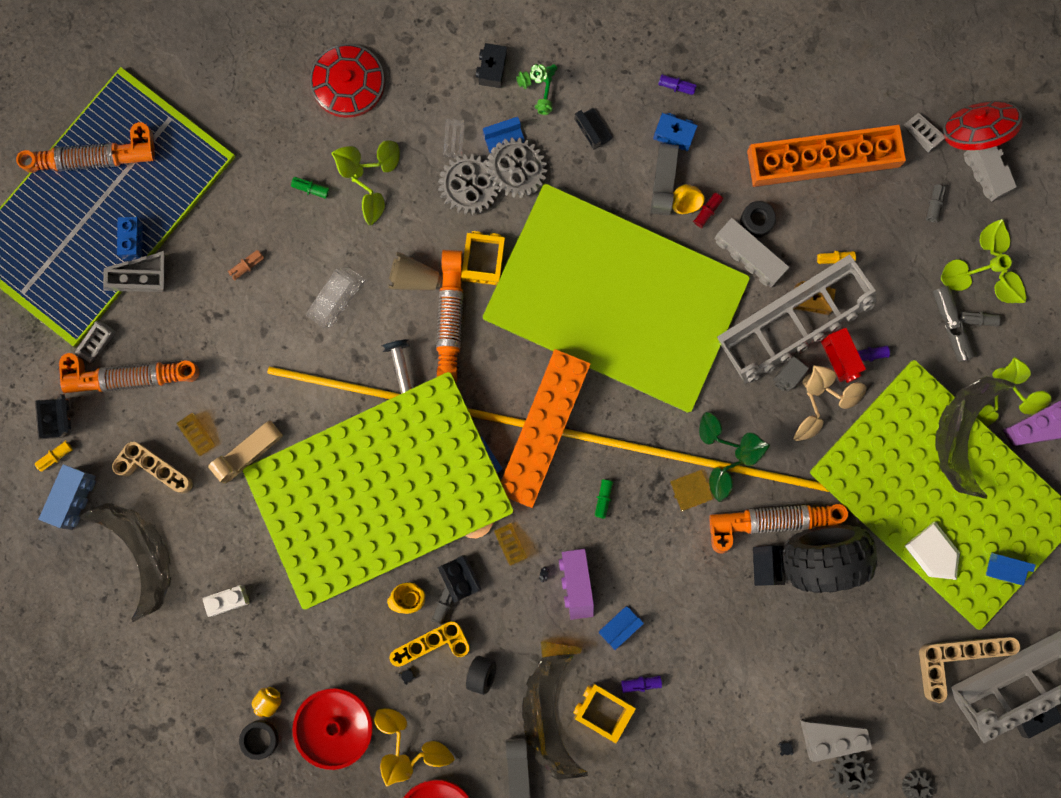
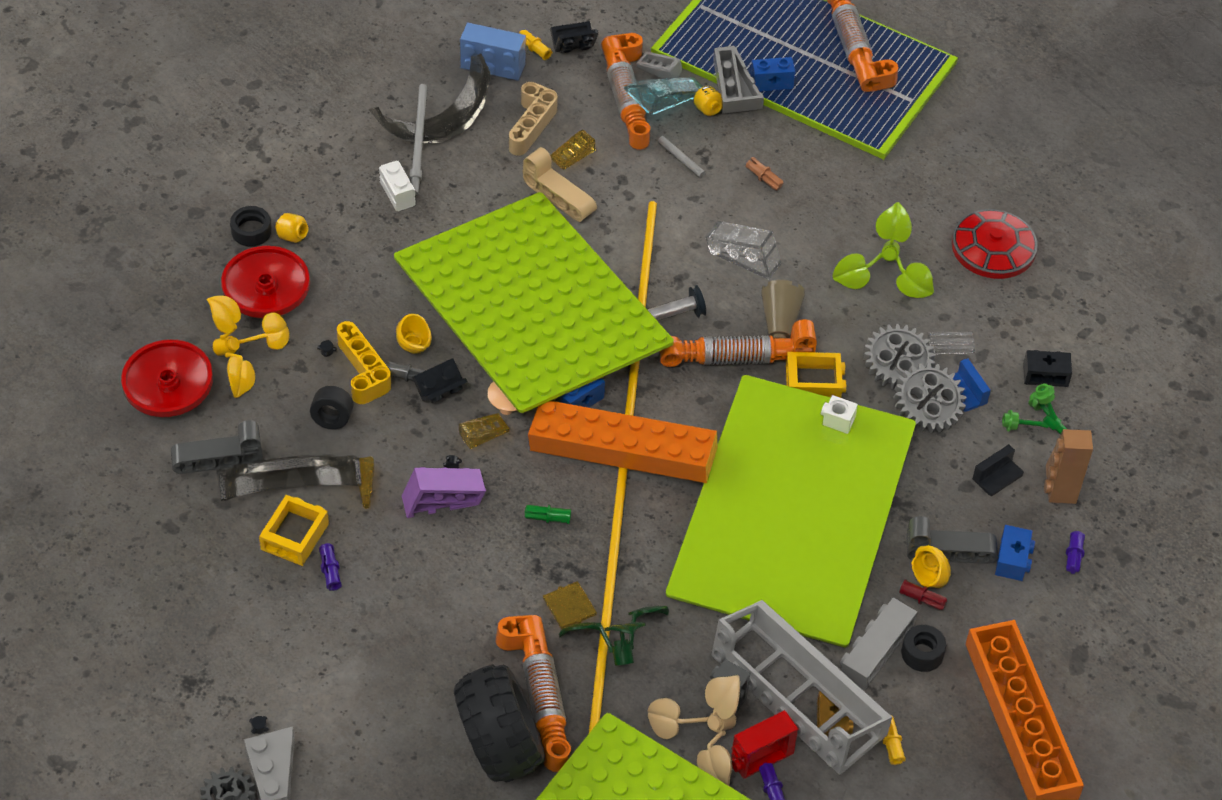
camera: 85 degrees right, 30 degrees down
green axle [291,177,329,199] -> none
blue panel [599,606,644,650] -> none
none -> light grey bar [409,84,427,195]
none -> clear light blue wedge [624,77,703,116]
none -> light grey bar [658,136,706,178]
none -> yellow head [694,86,722,116]
none -> white brick [821,395,858,434]
none -> medium nougat wedge [1044,429,1093,504]

